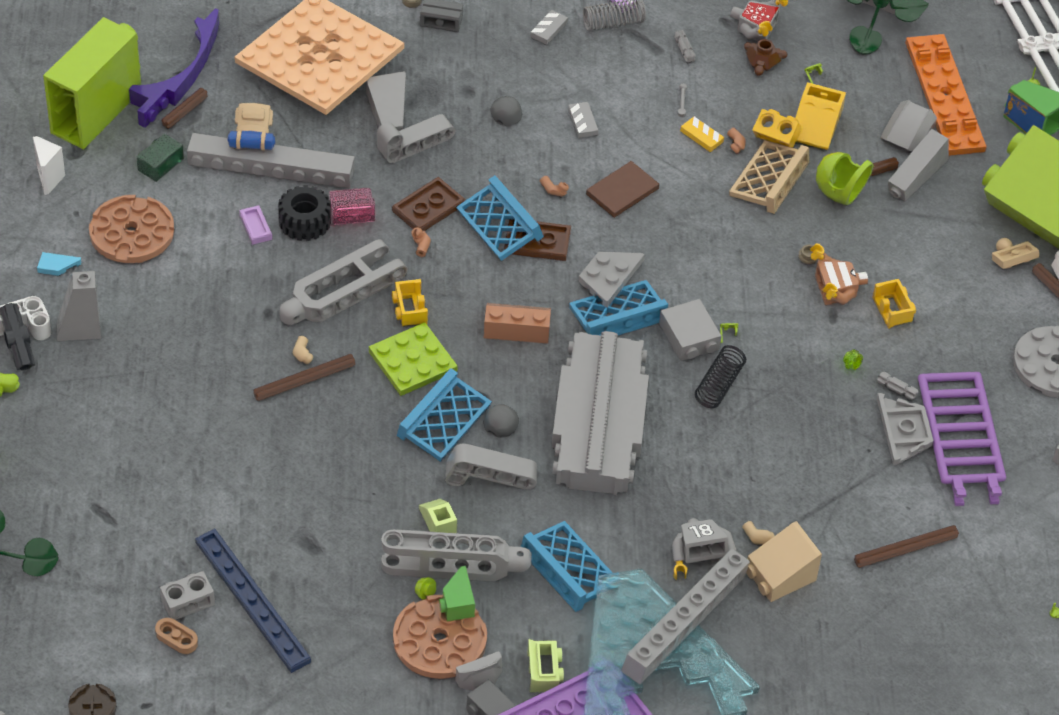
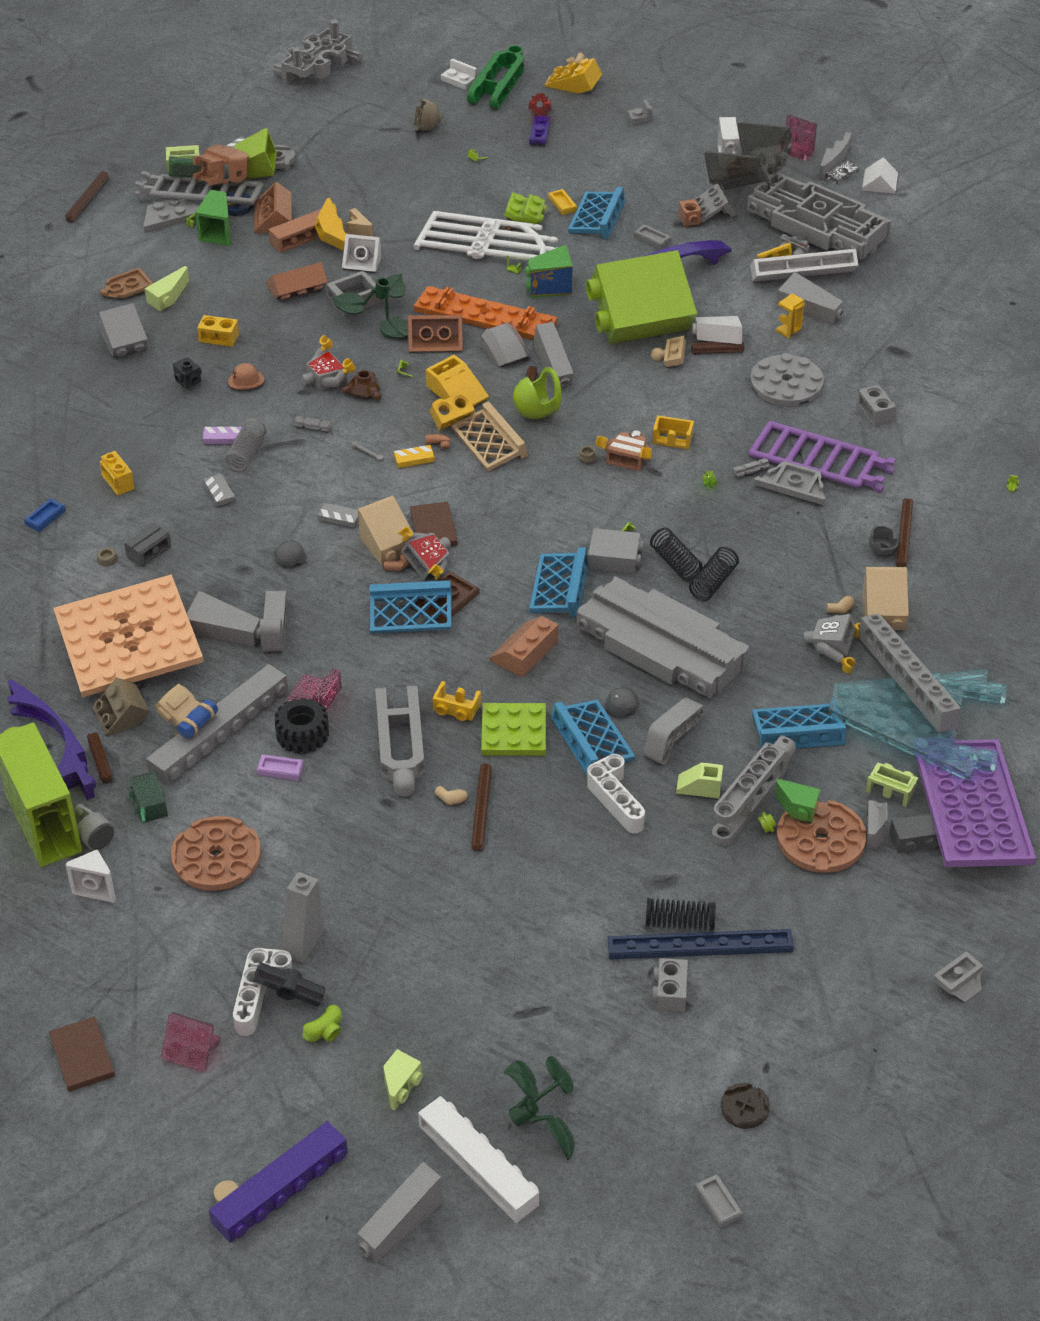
camera: 55 degrees left, 5 degrees down
medium azure tile [37,252,82,276] -> none
medium nougat plate [155,618,198,654] -> none
reddish brown tile [392,177,466,231] -> none
nougat arm [411,227,431,257] -> none
light grey wing [579,252,645,307] -> none
none -> light grey piece [74,804,115,850]
none -> dark tan slope [92,677,150,736]
none -> tan slope [358,496,413,565]
none -> torso [398,526,451,580]
none -> nougat slope [408,315,463,352]
none -> white beam [587,754,645,833]
none -> black piece [645,898,716,931]
none -> black piece [689,546,739,601]
none -> dark grey hair [868,526,899,555]

